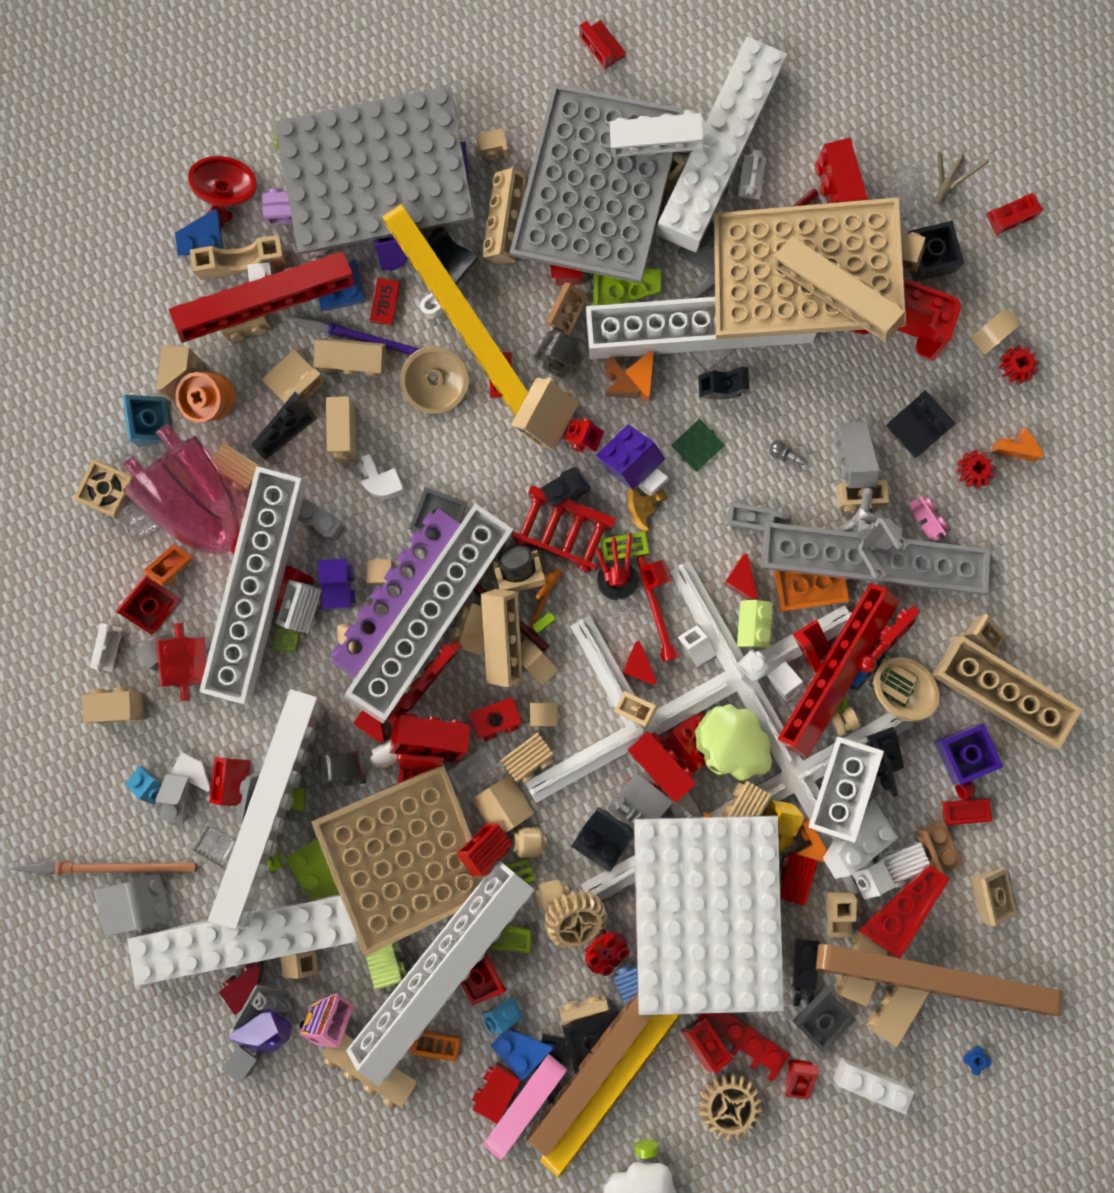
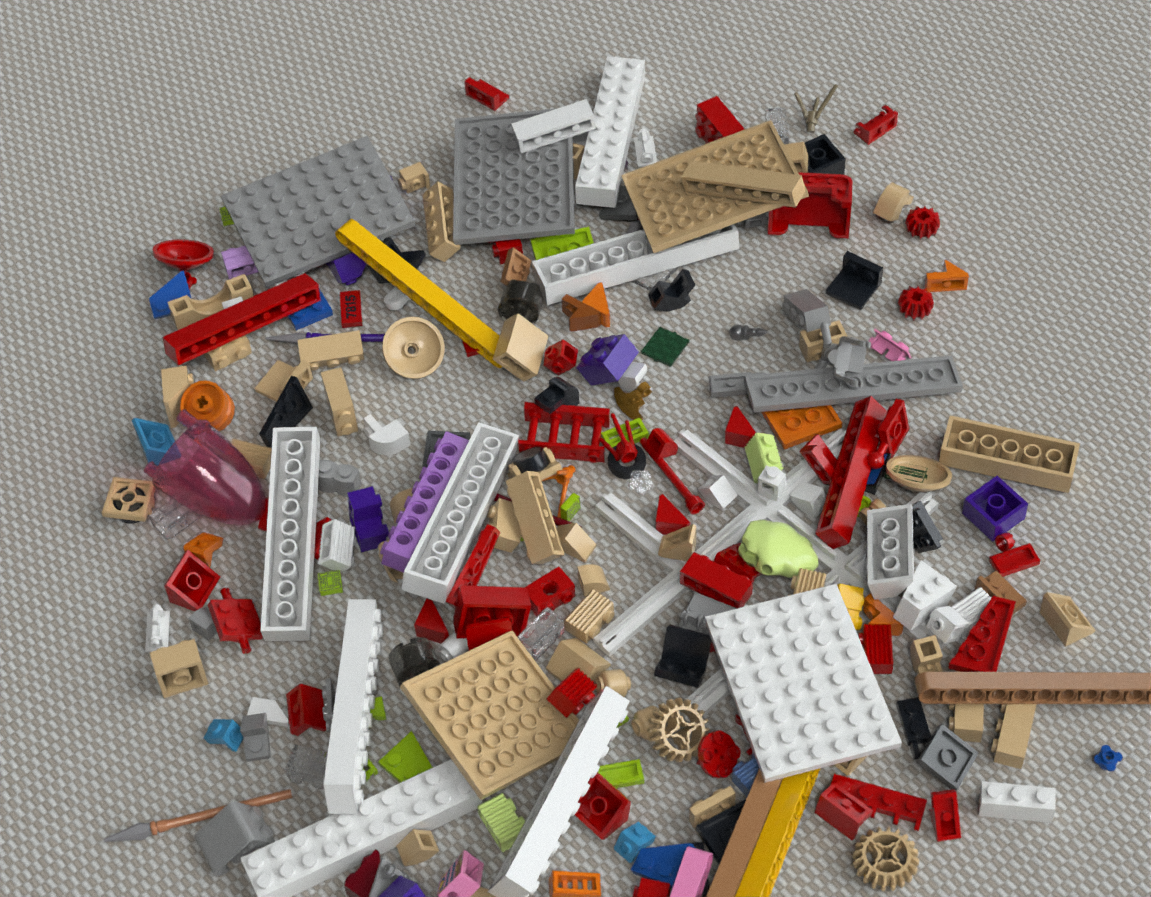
camera: 15 degrees left, 30 degrees down
tan slope [964,614,1007,655] -> none

